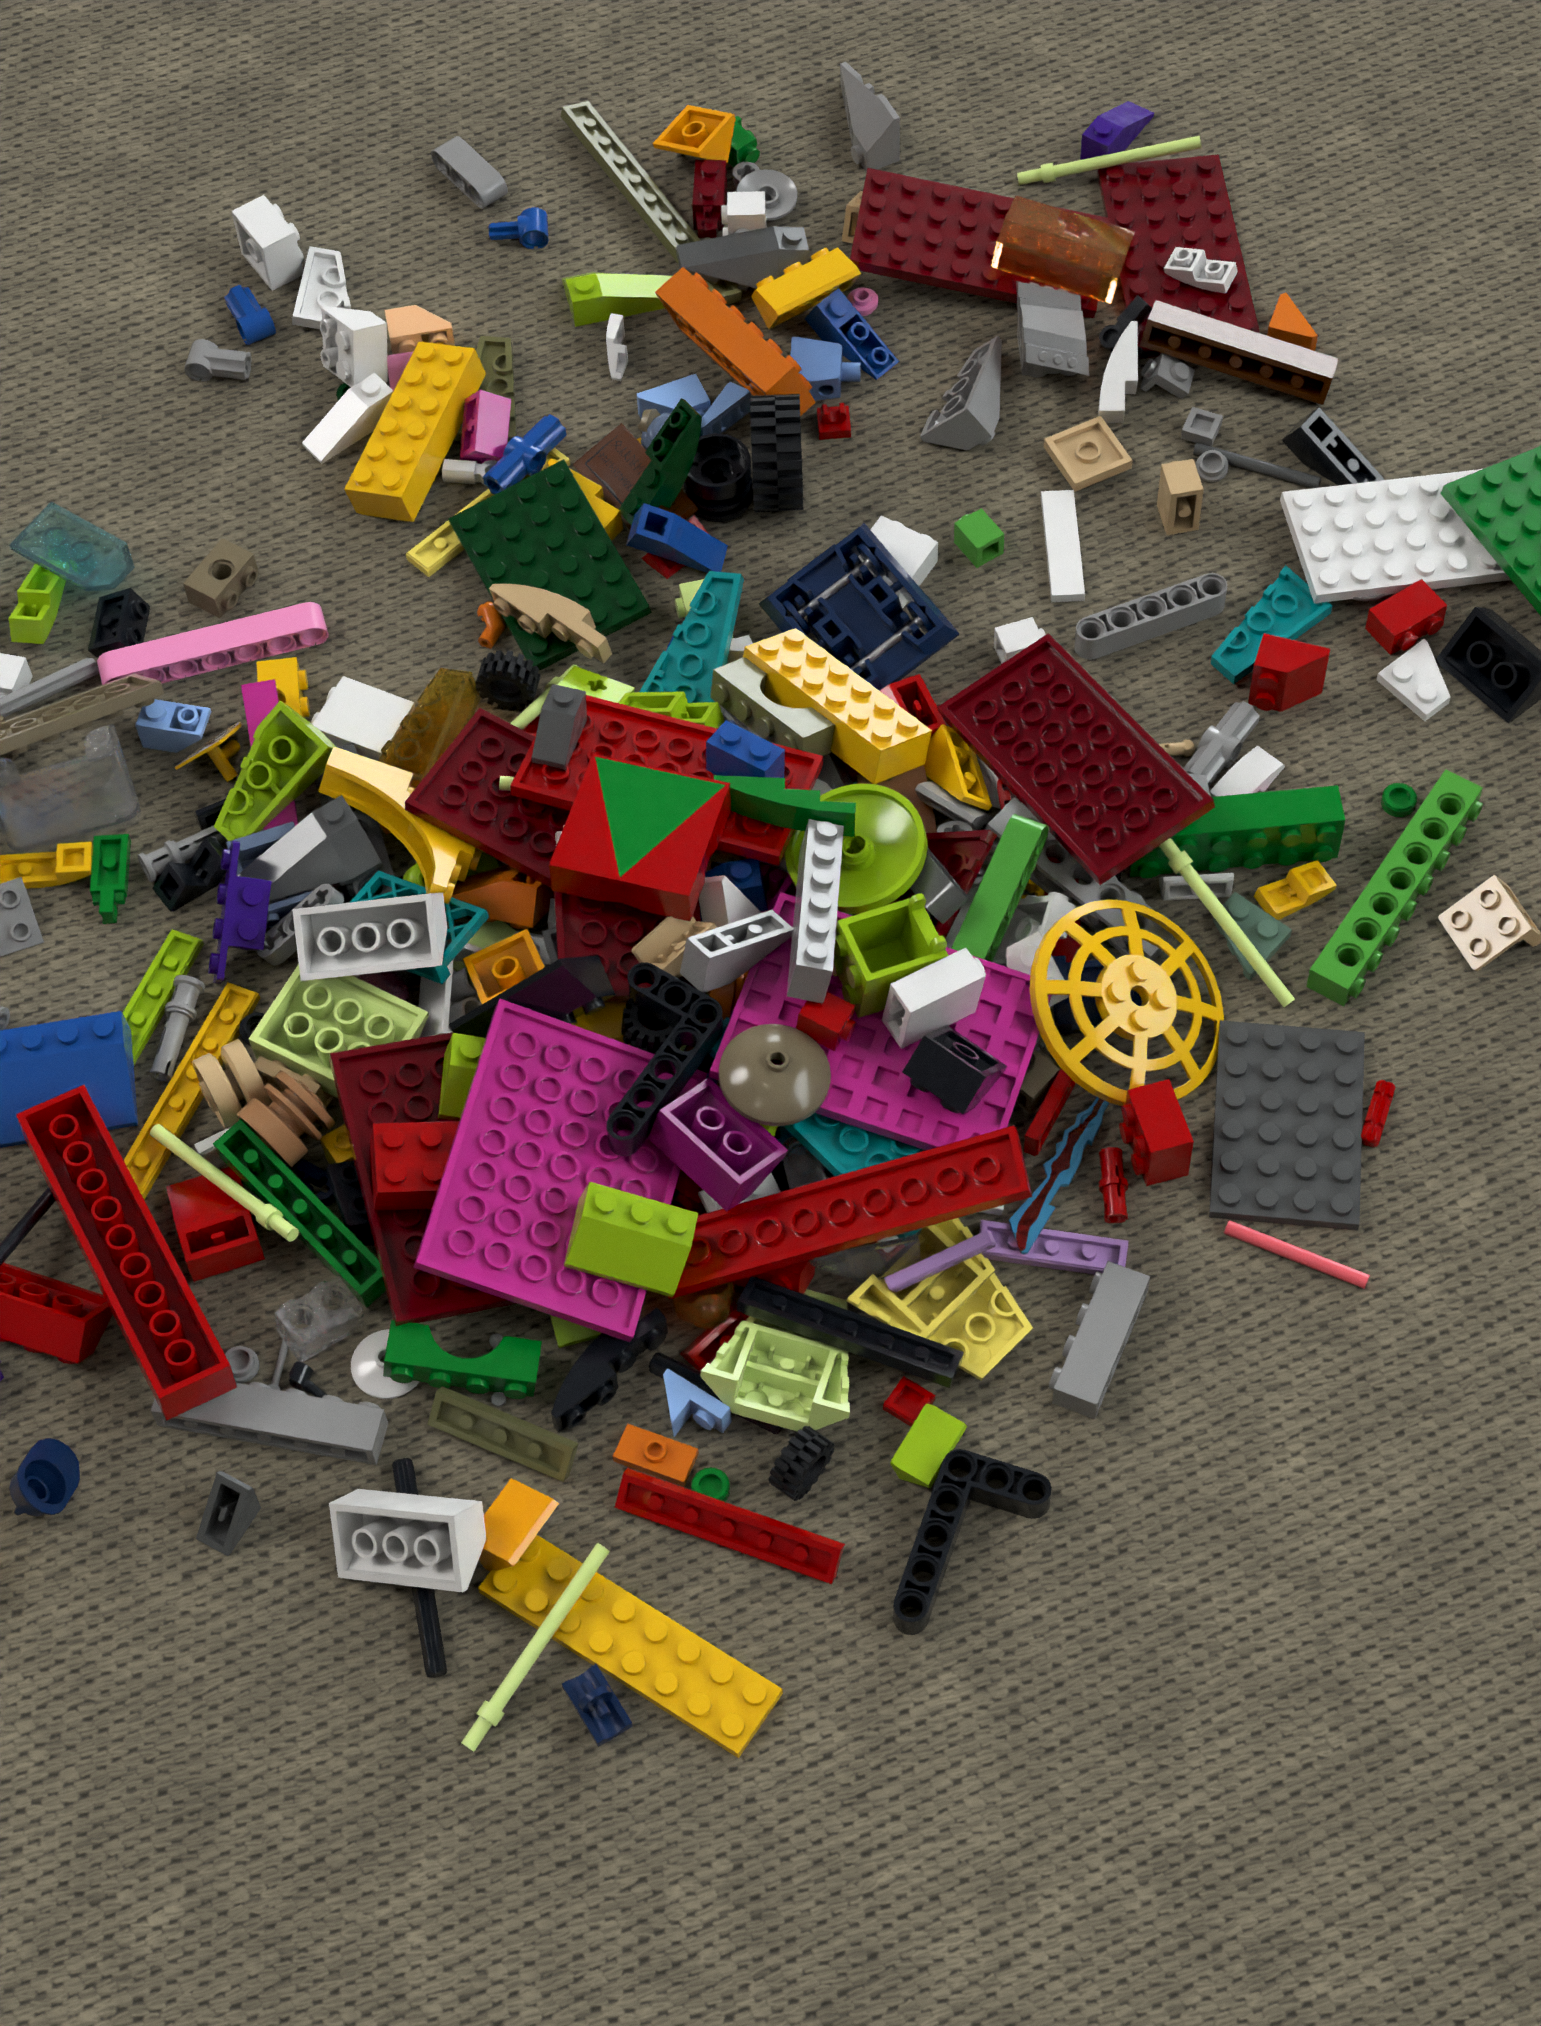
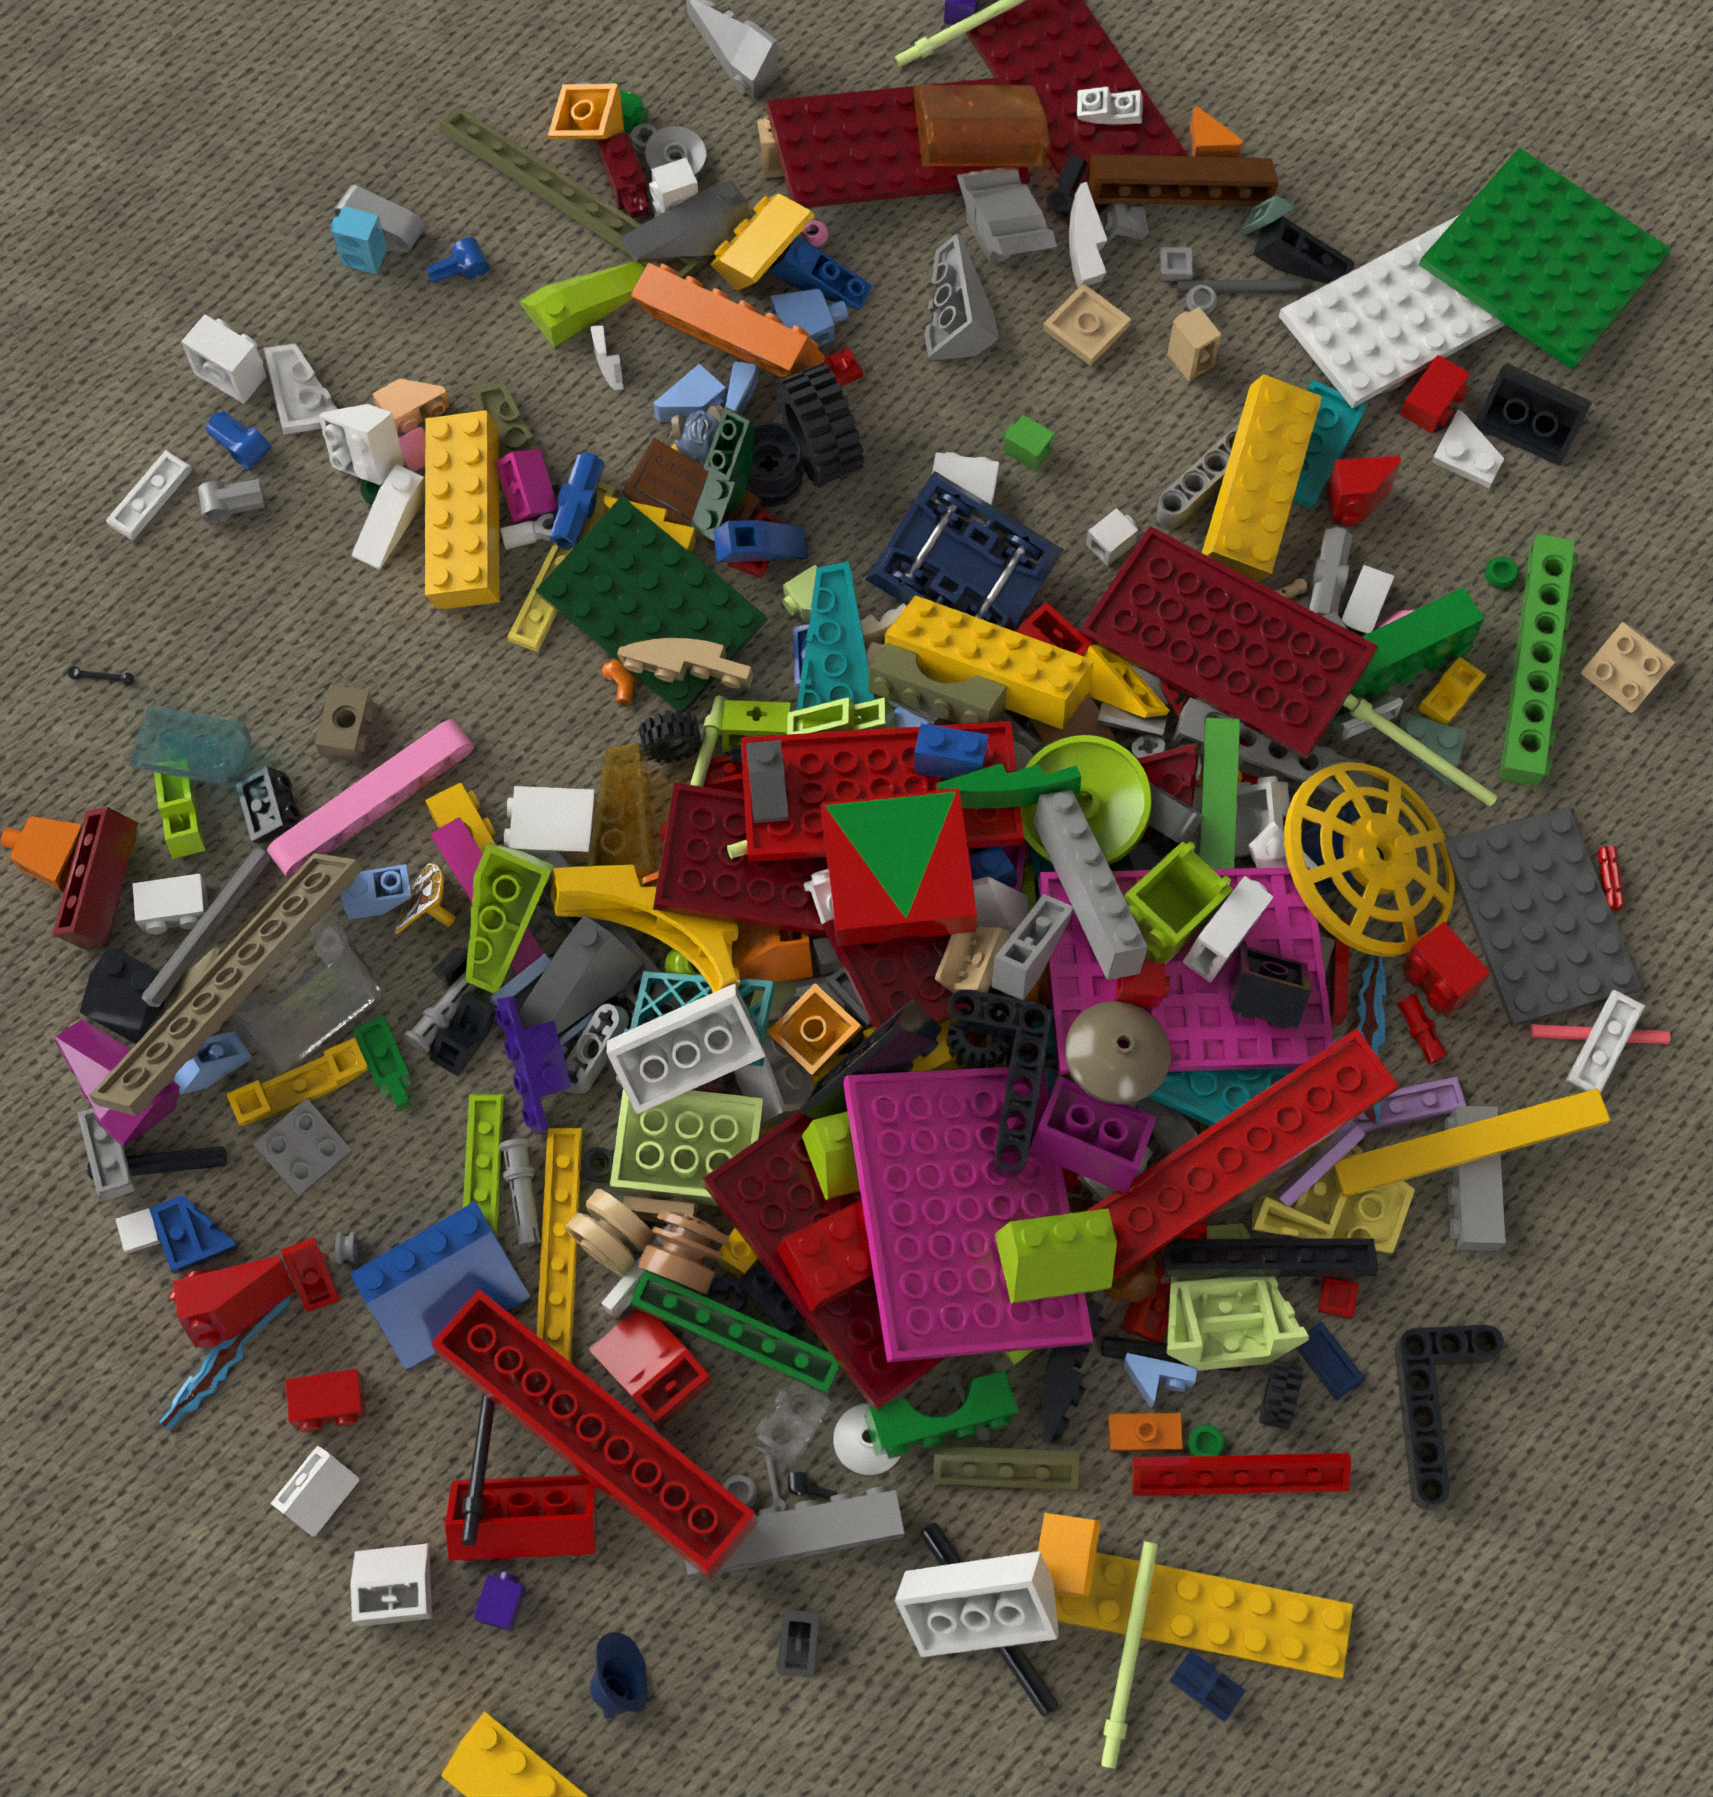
camera: 25 degrees left, 10 degrees up
yellowish green bar [150,1124,299,1242] -> none
lime slope [890,1403,967,1488] -> none
white tile [1041,490,1085,603] -> none
none -> black hinge [67,666,134,685]
none -> white tile [106,450,192,541]
none -> medium azure brick [331,206,388,274]
none -> yellow brick [1202,374,1322,582]
none -> sand green slope [1240,195,1295,235]
none -> dark blue tile [1296,1321,1366,1401]
none -> yellow tile [1332,1088,1611,1197]
none -> white tile [1566,990,1645,1094]

